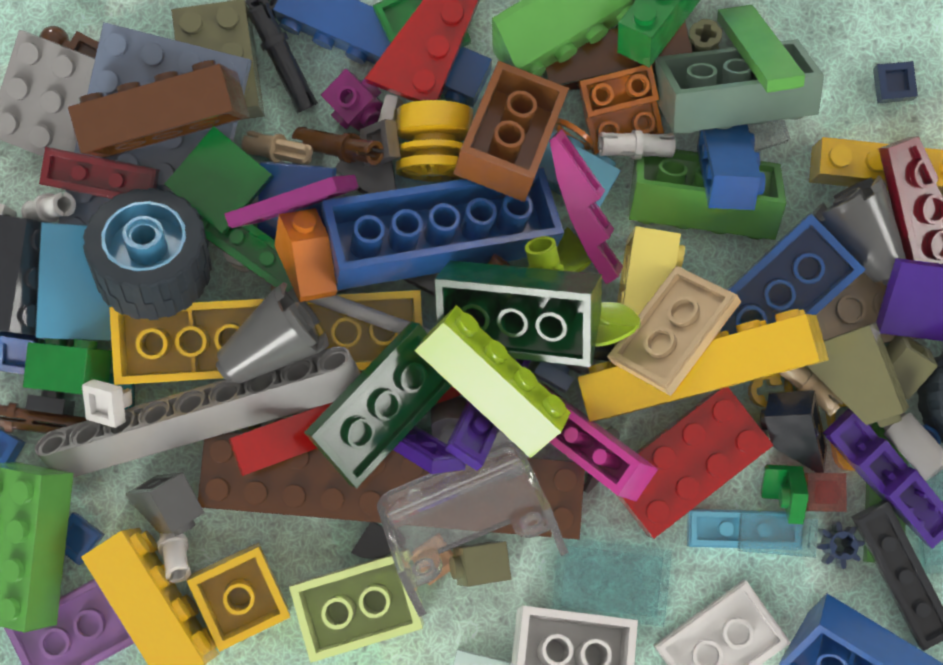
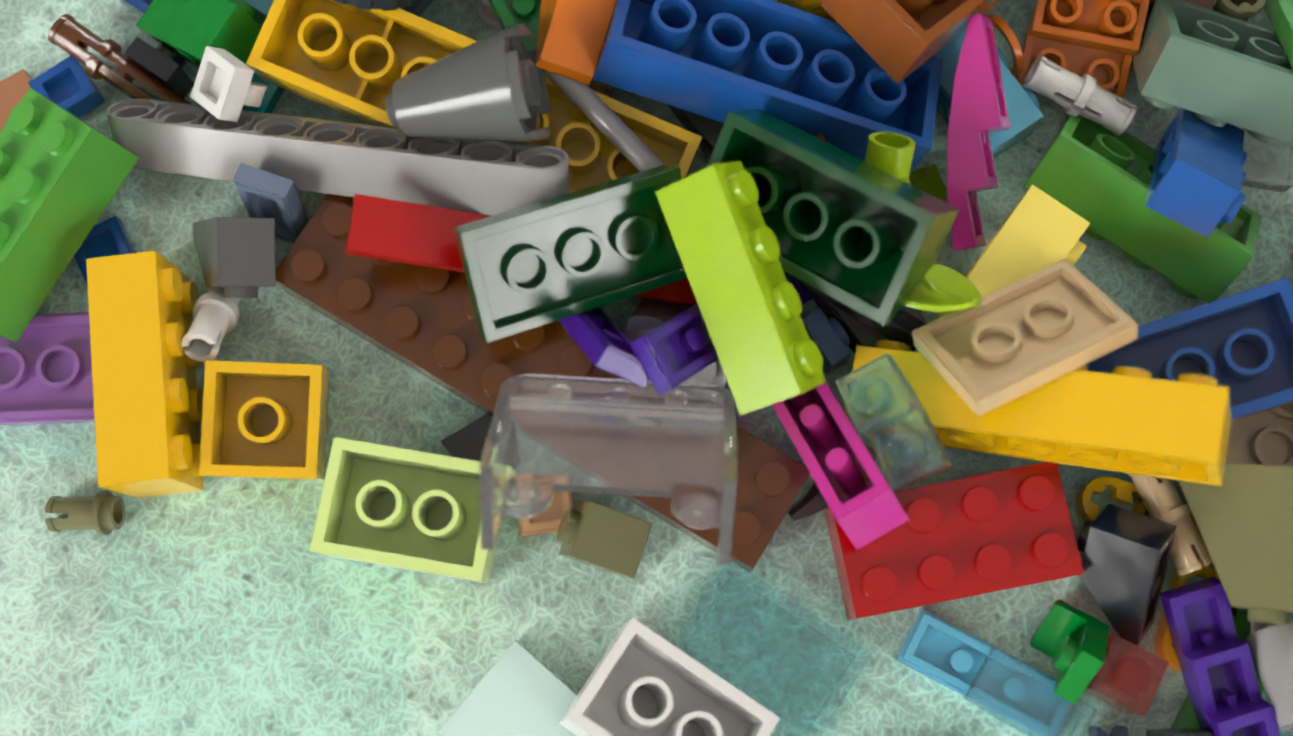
camera: 30 degrees right, 5 degrees down
none -> sand blue tile [233,163,309,243]
none -> clear light blue slope [835,354,952,490]

